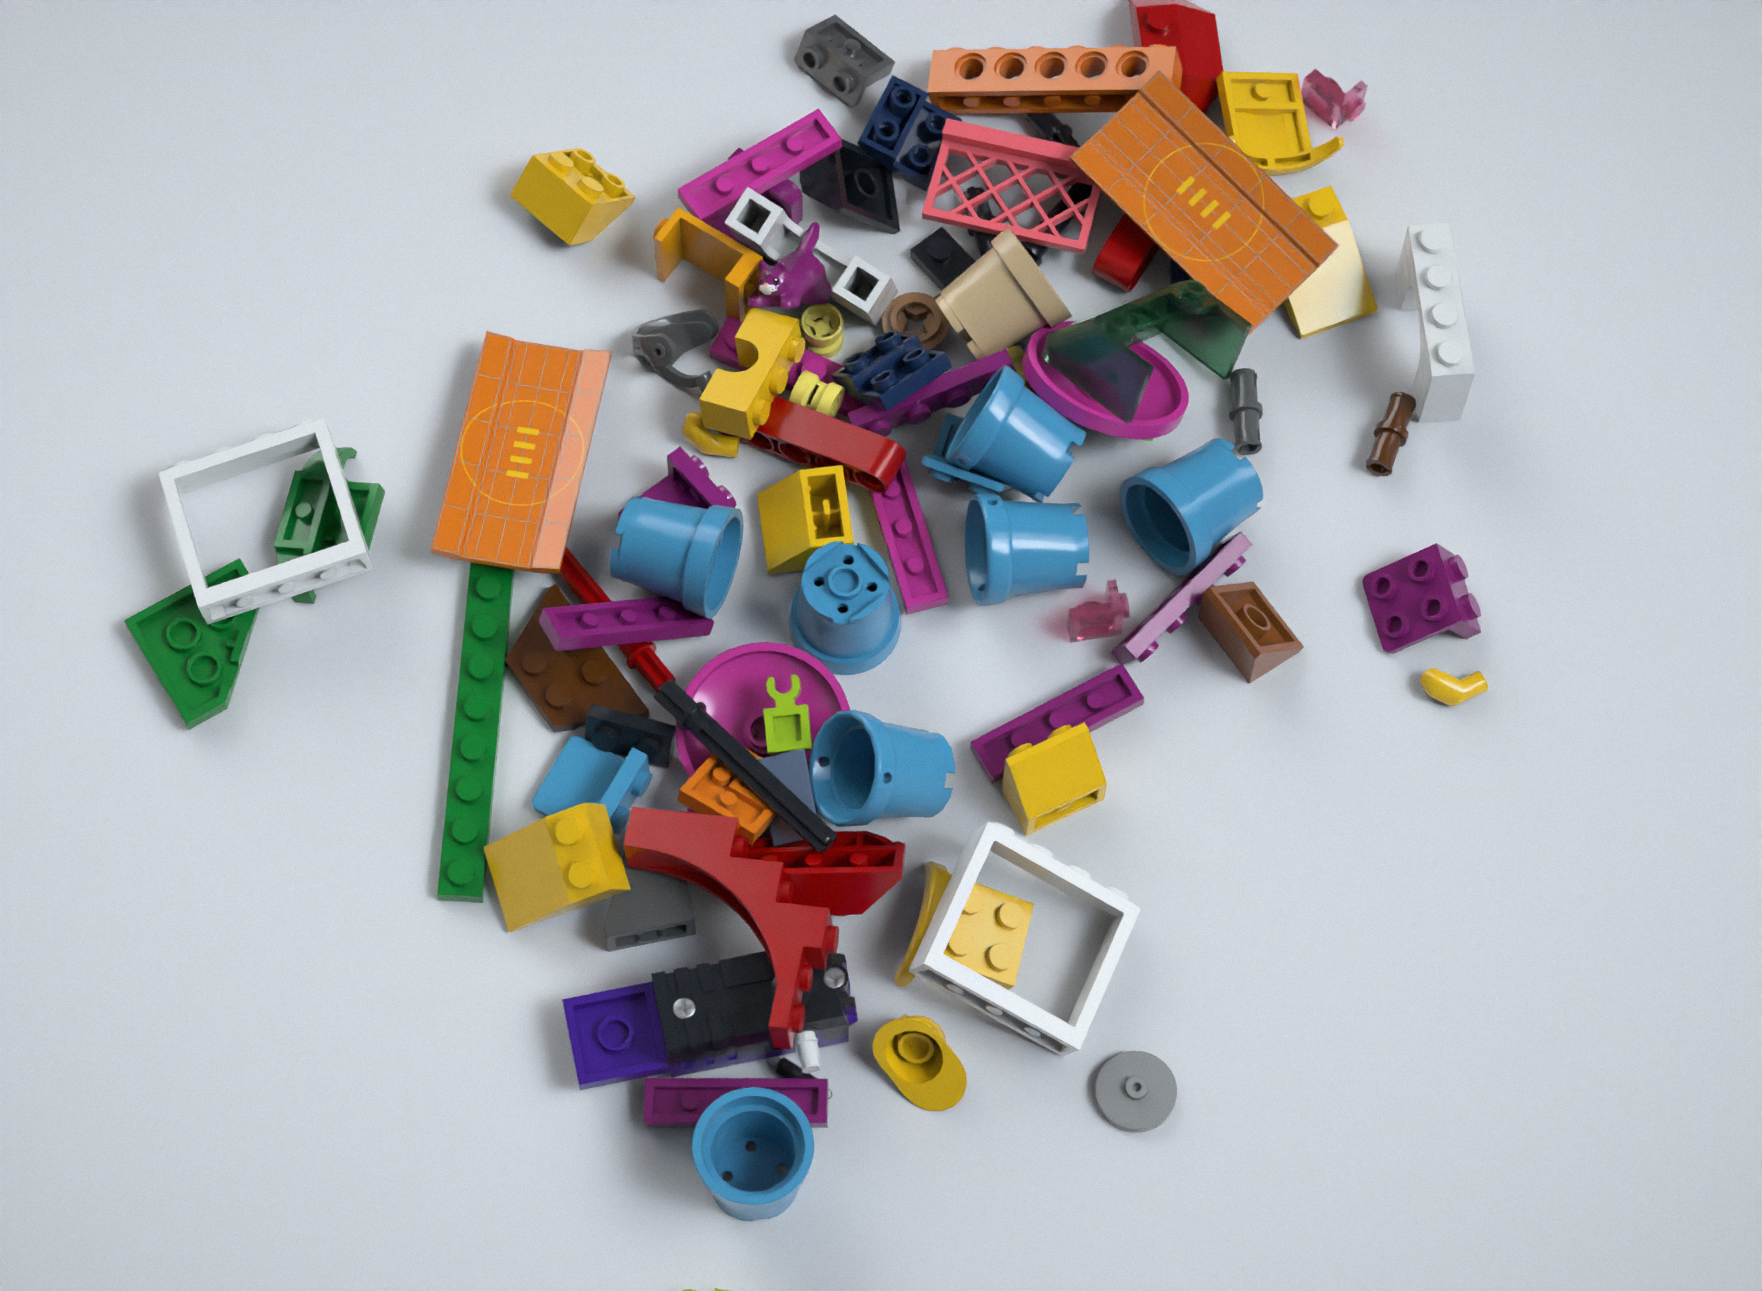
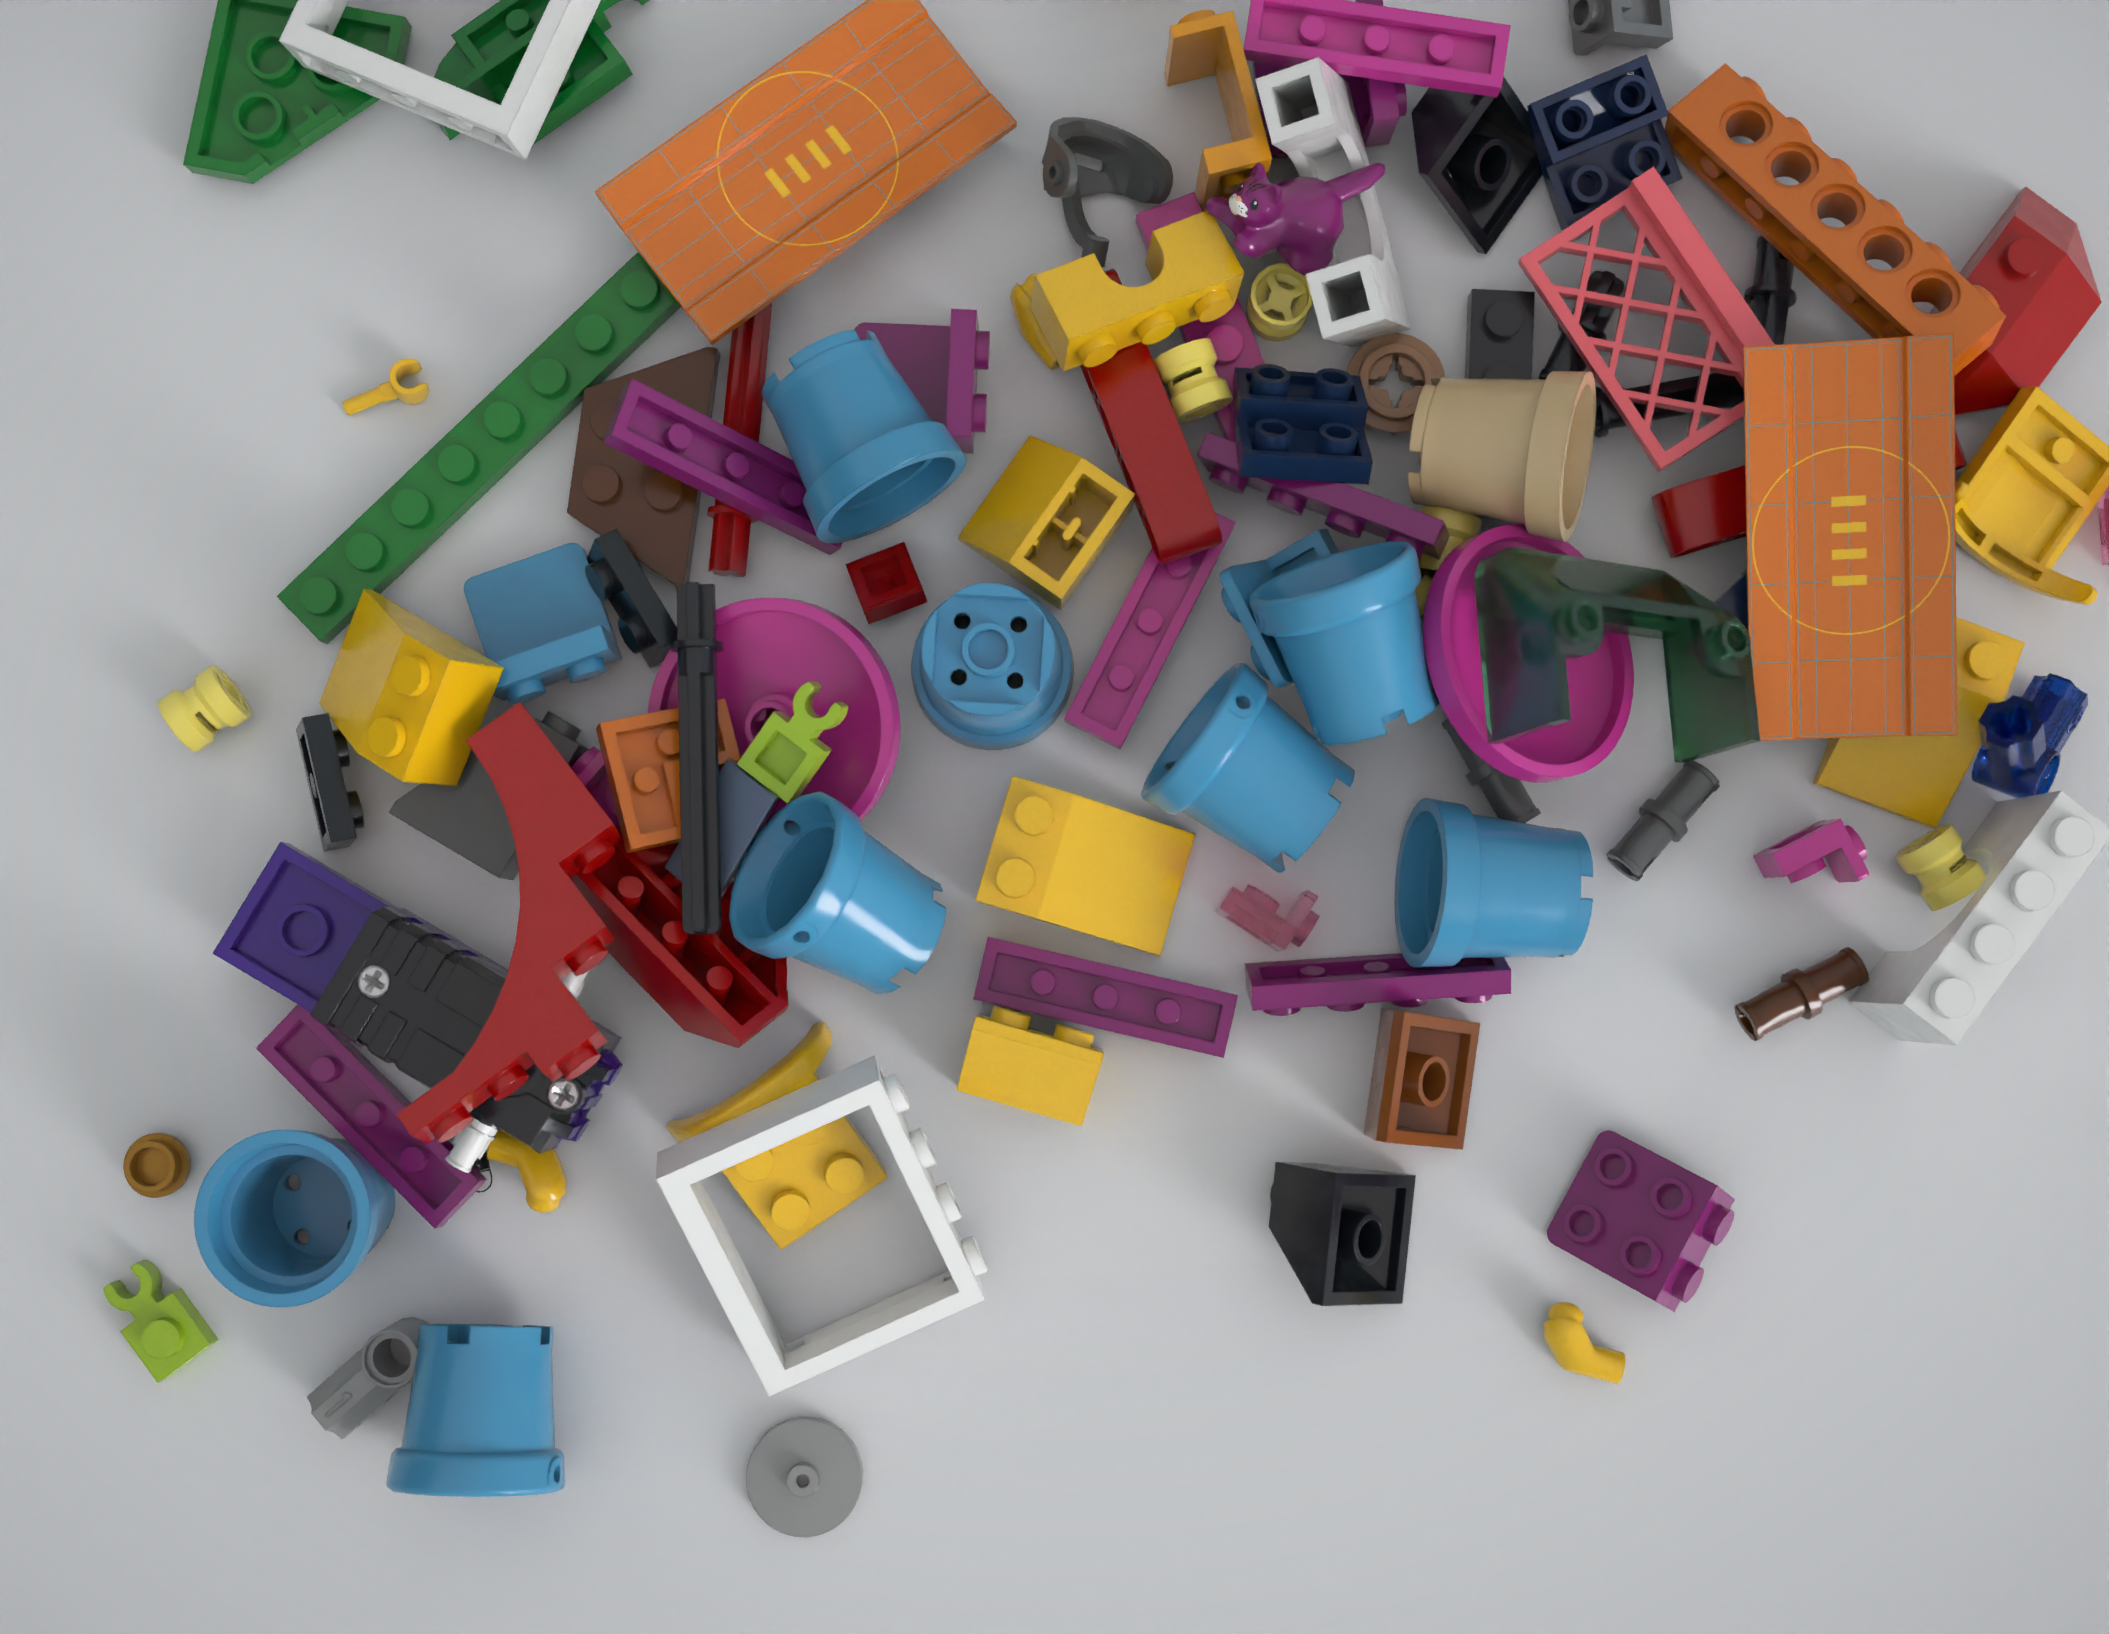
camera: 45 degrees right, 20 degrees up
yellow piece [872,1014,967,1111] -> none
none -> pearl gold plate [123,1133,191,1198]
none -> light yellow wheel [157,664,252,753]
none -> black plate [296,713,364,852]
none -> light grey piece [307,1317,428,1439]
none -> yellow hand [342,358,429,416]
none -> dark azure piece [386,1324,565,1497]
none -> yellow arm [487,1131,567,1213]
none -> red tile [845,542,928,625]
none -> yellow slope [975,776,1195,956]
none -> black slope [1269,1162,1416,1306]
none -> dark grey pin [1442,719,1541,823]
none -> dark pink bracket [1753,818,1869,883]
none -> light yellow wheel [1895,823,1987,911]
none -> clear blue piece [1972,673,2088,798]

